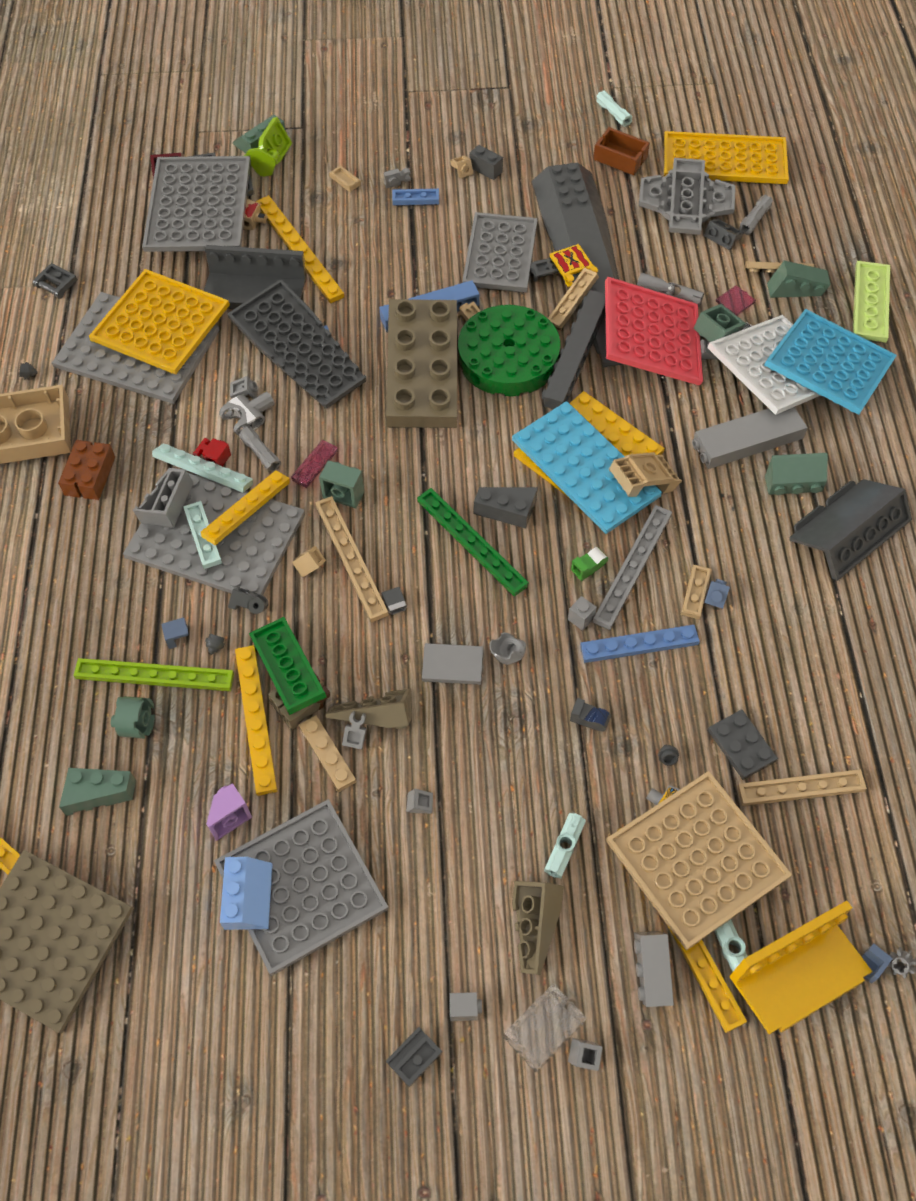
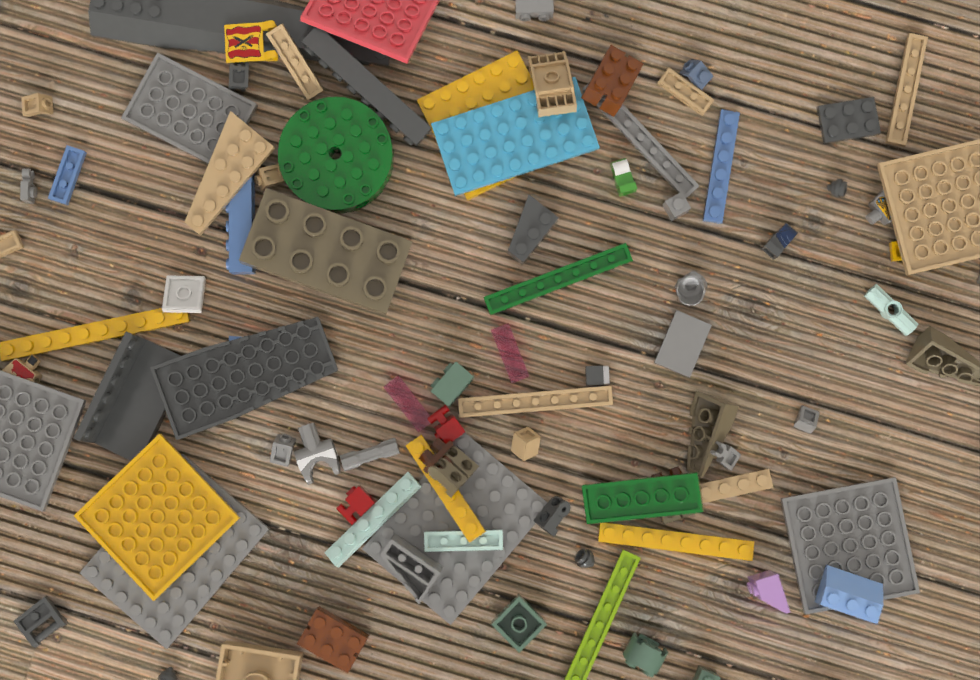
camera: 70 degrees left, 25 degrees up
sand blue panel [161,617,189,649] -> none
dark grey brick [469,145,503,180] -> none
none -> white tile [162,275,206,313]
none -> tan wing [184,111,275,236]
none -> dark tan hips [419,438,479,497]
none -> red brick [427,405,466,444]
none -> clear pink plate [491,323,529,384]
none -> sand green brick [491,594,547,653]
none -> dark orange piece [581,45,644,117]

